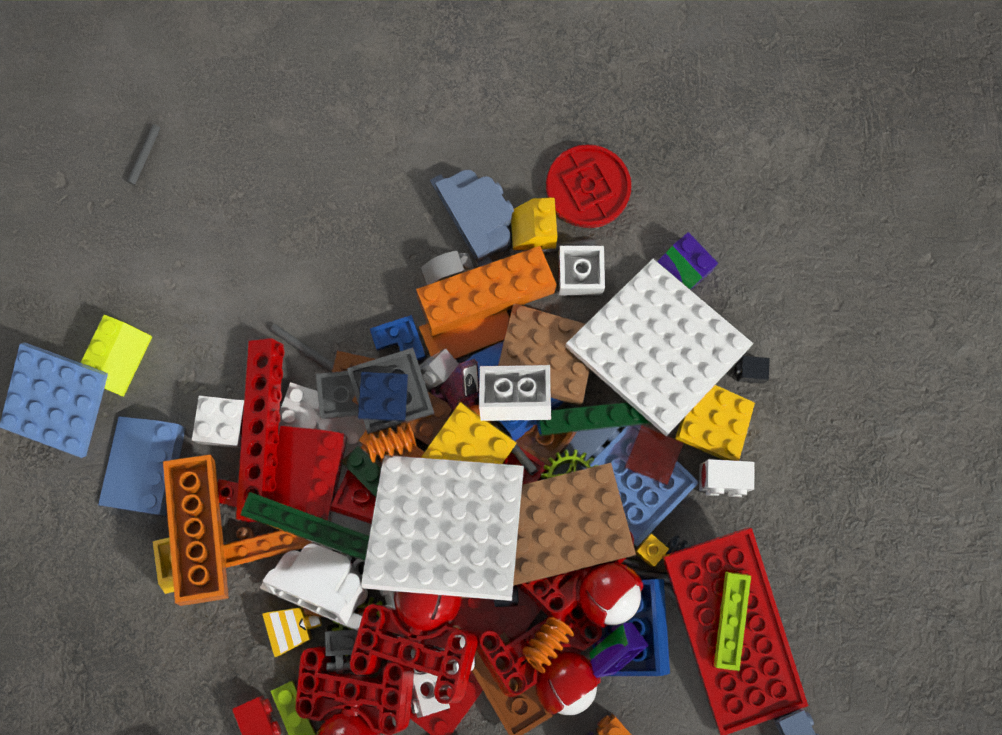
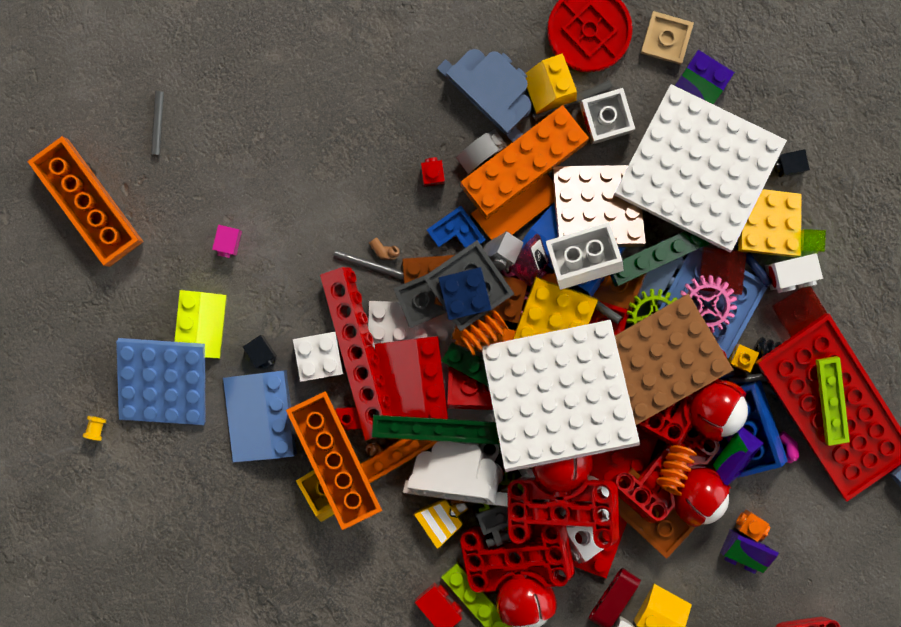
camera: 15 degrees left, 10 degrees up
none -> orange brick [27,136,144,267]
none -> dark pink brick [212,225,242,258]
none -> black brick [243,335,277,369]
none -> medium nougat arm [369,238,400,260]
none -> red brick [421,157,445,187]
none -> tan plate [641,11,694,65]
none -> bright pink gear [680,275,737,333]
none -> dark blue bar [734,240,773,288]
none -> clear red plate [772,286,827,337]
none -> dark pink arm [779,431,799,463]
none -> clear neon green brick [801,229,826,253]

